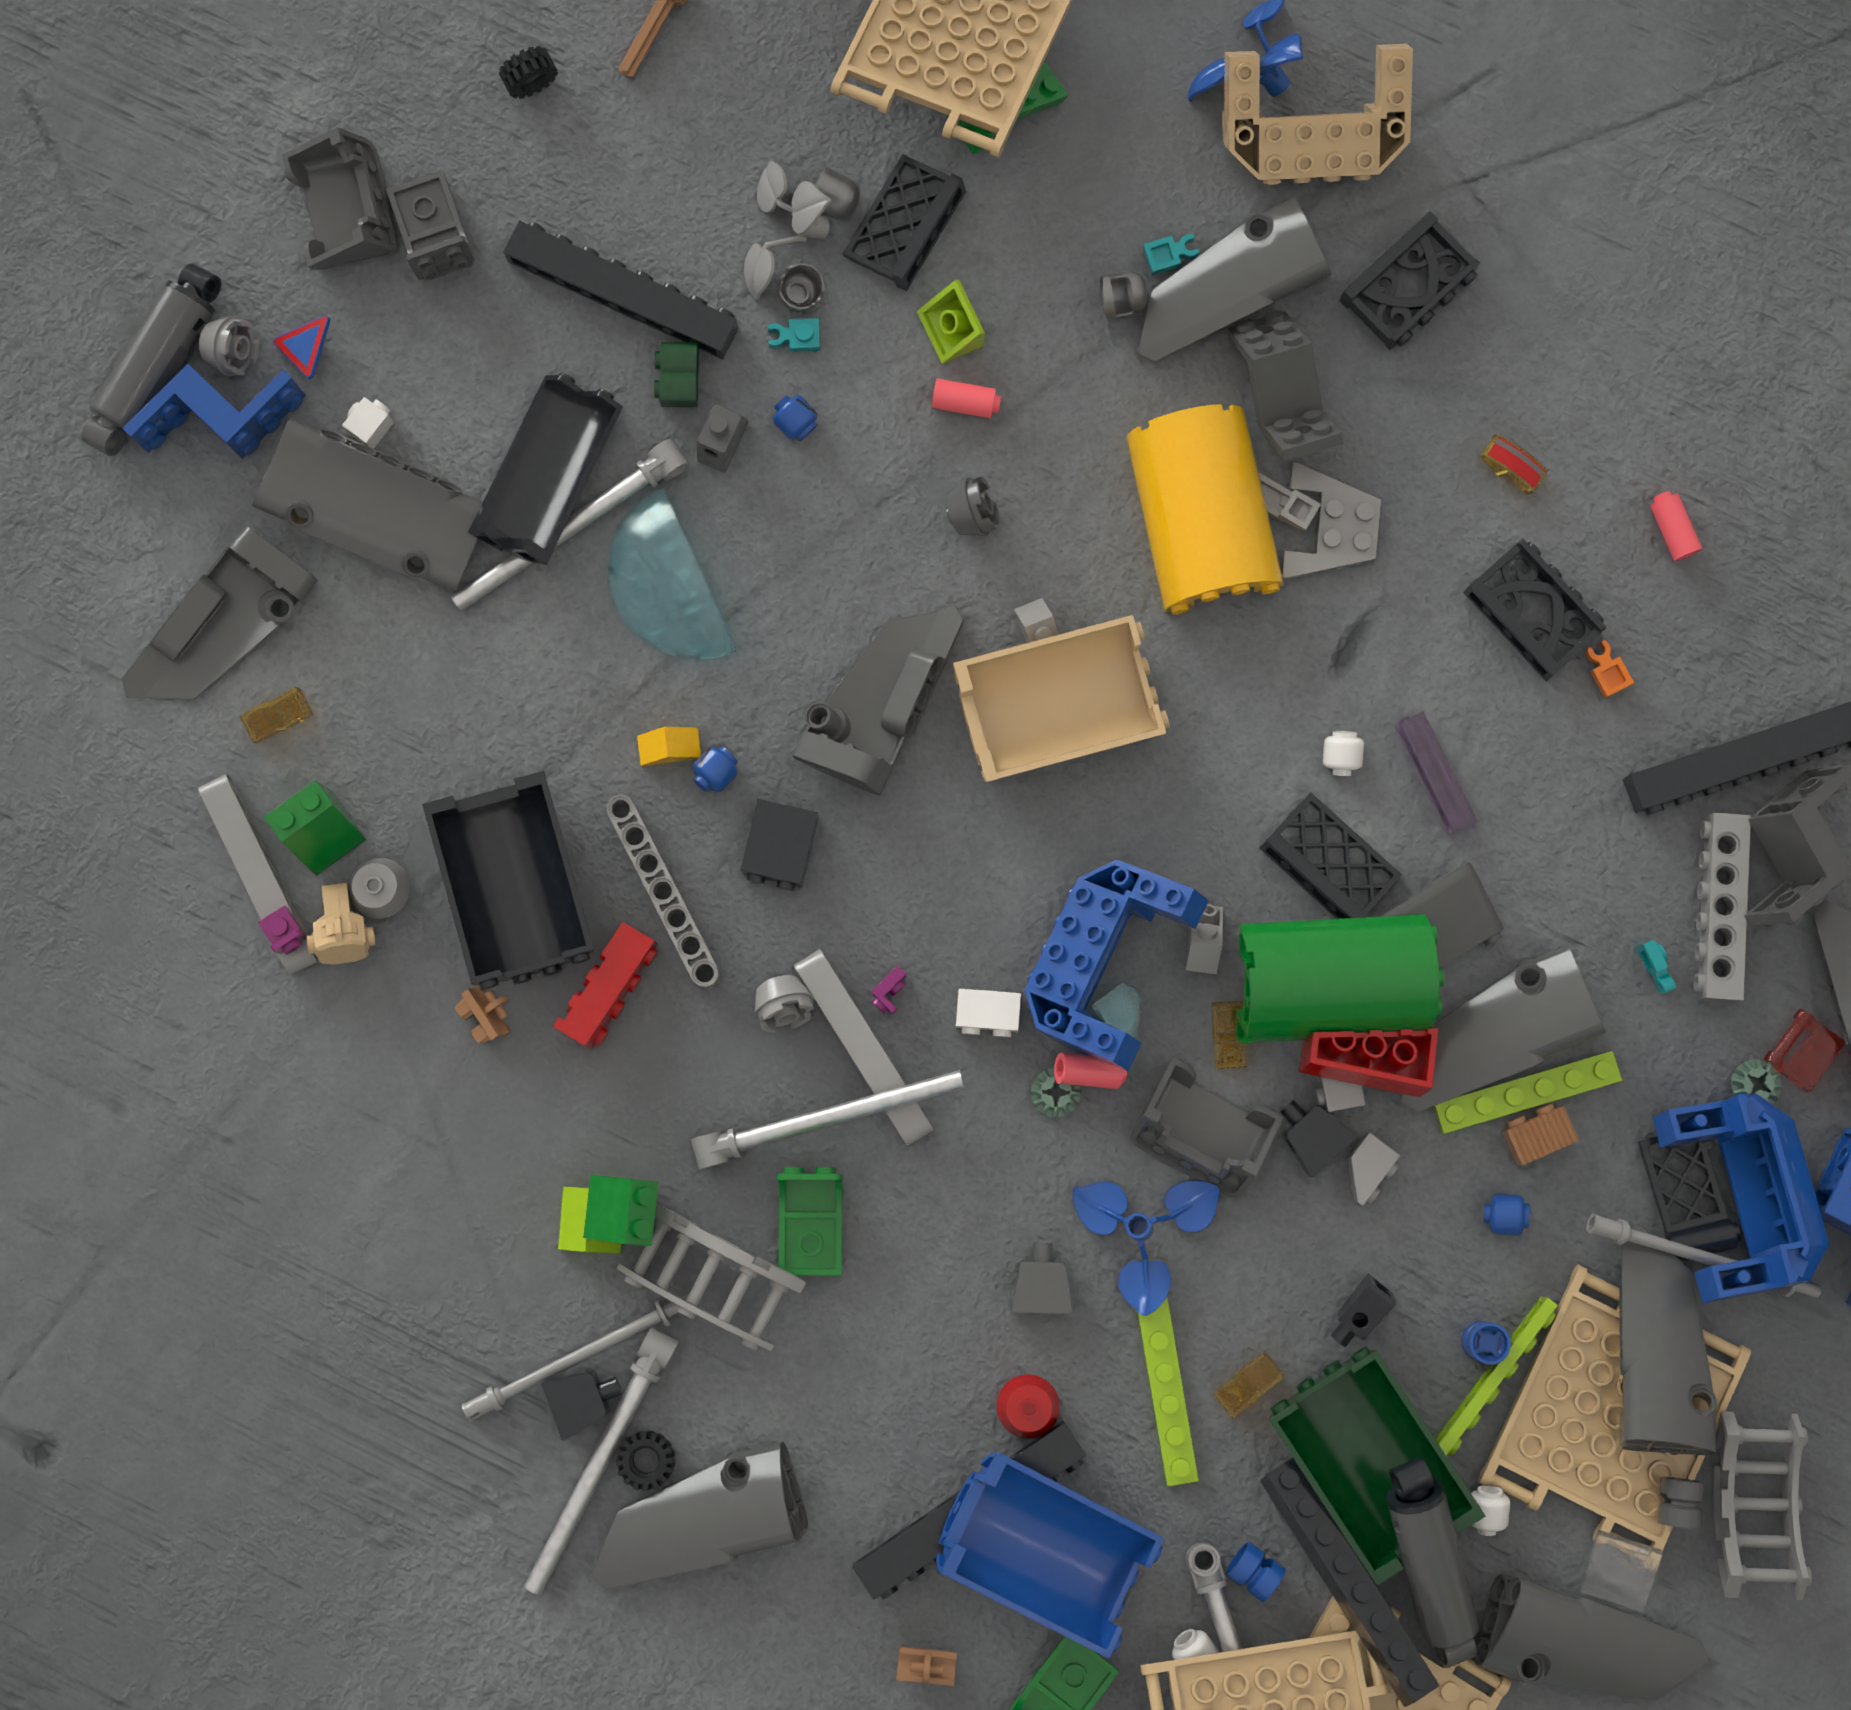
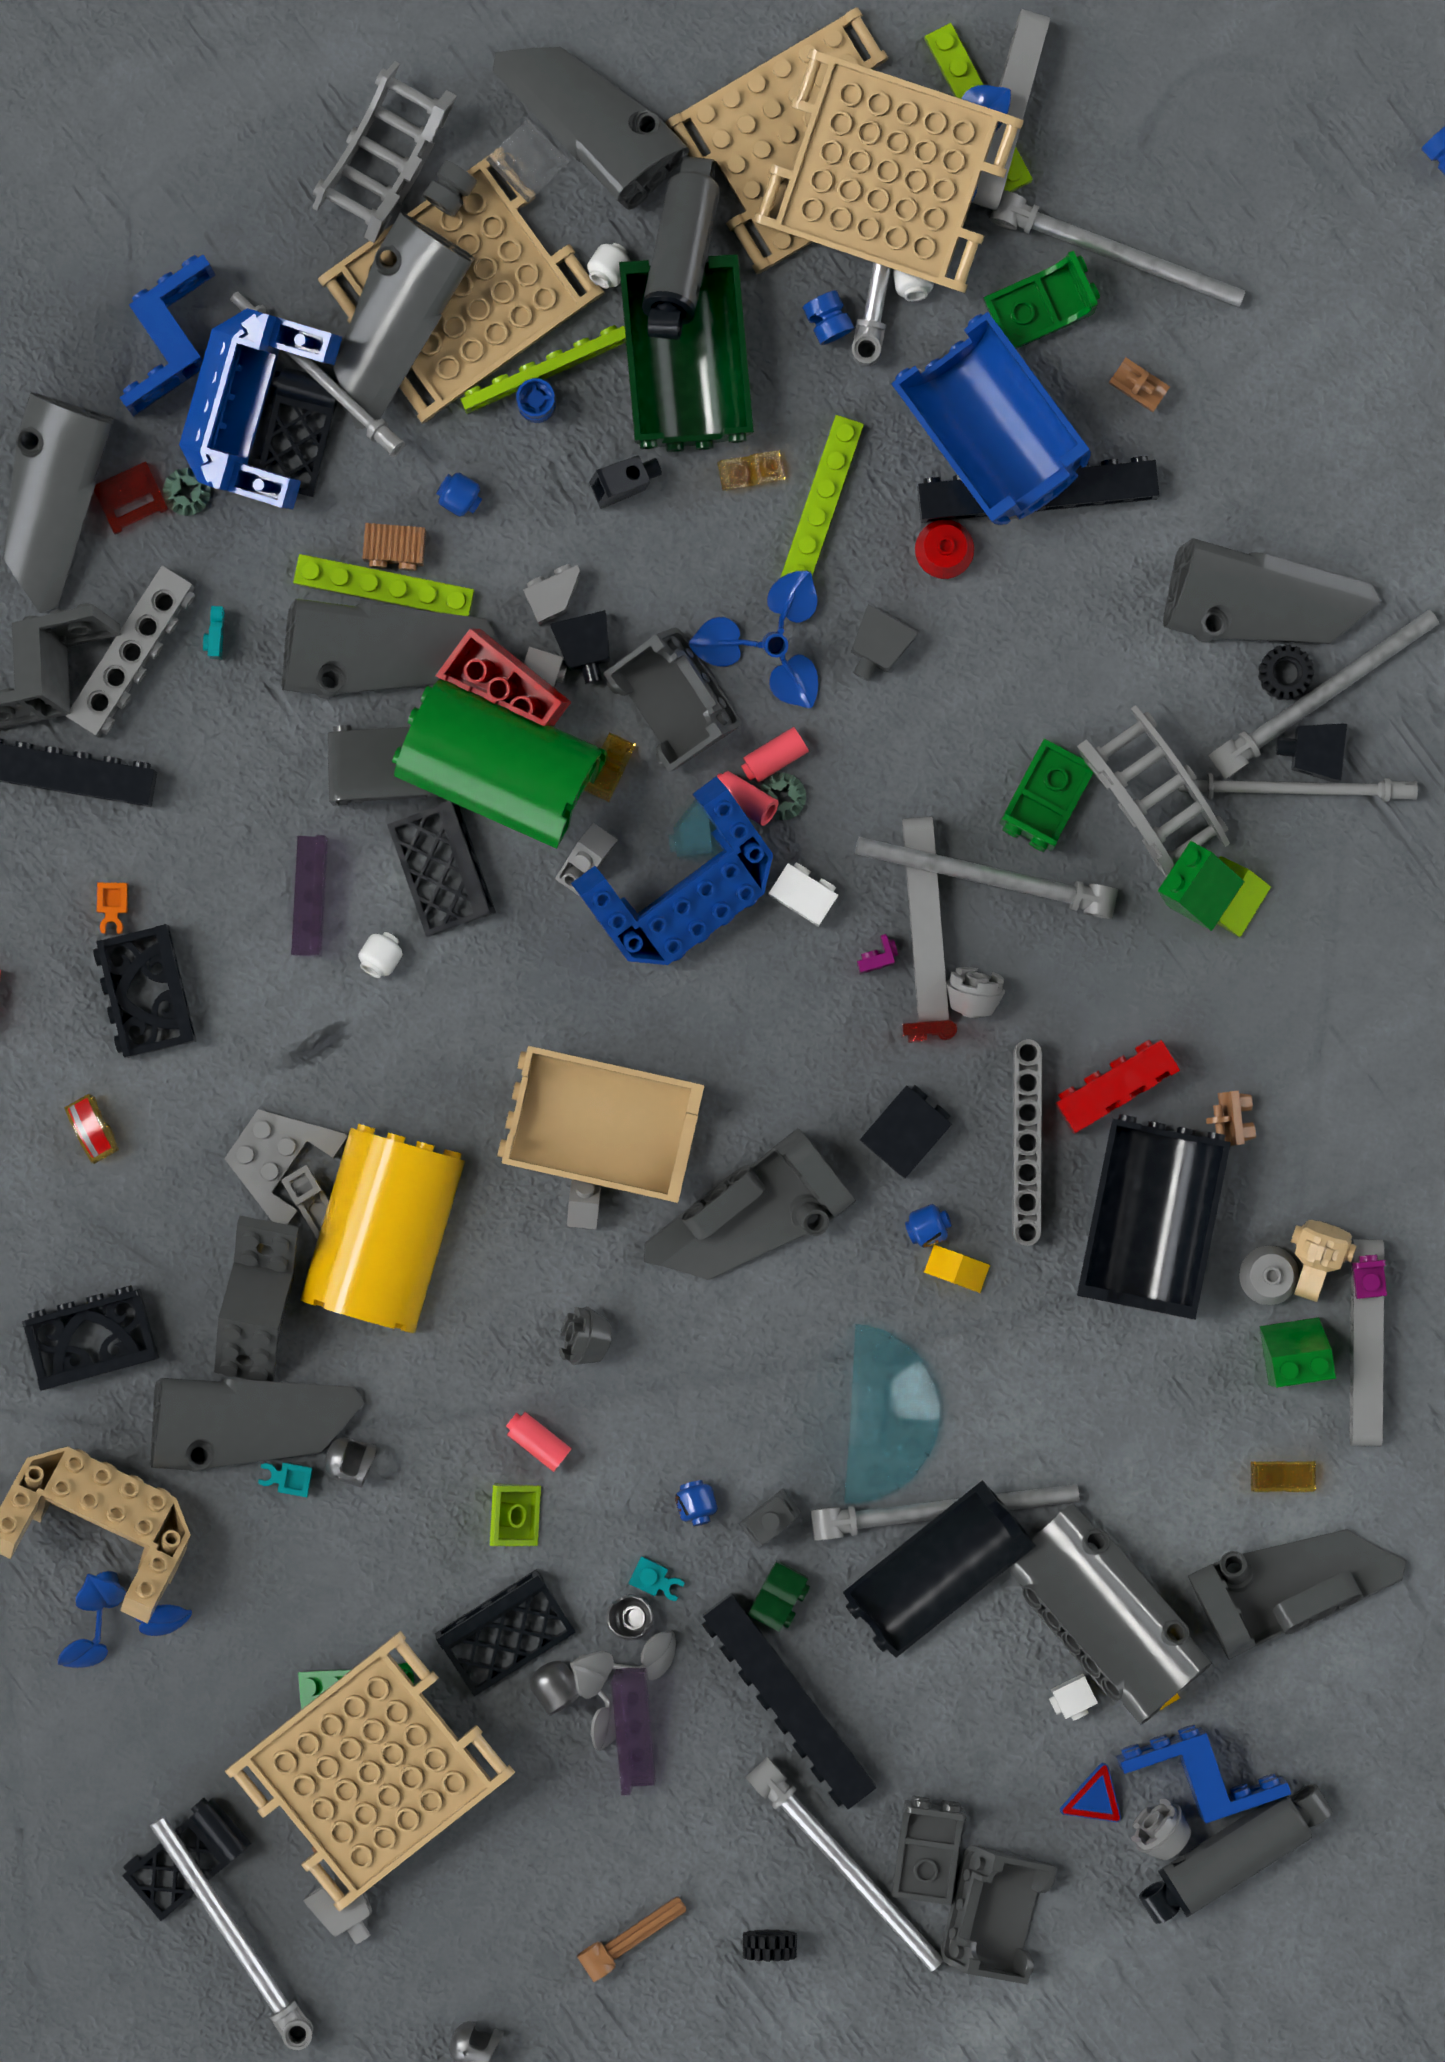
camera: 155 degrees left, 5 degrees up
black brick [1260,1458,1440,1707] -> none
none -> clear purple fence [611,1668,656,1795]
none -> coral brick [741,727,809,783]
none -> flat silver piece [745,1757,943,1972]
none -> clear red plate [900,1020,957,1043]

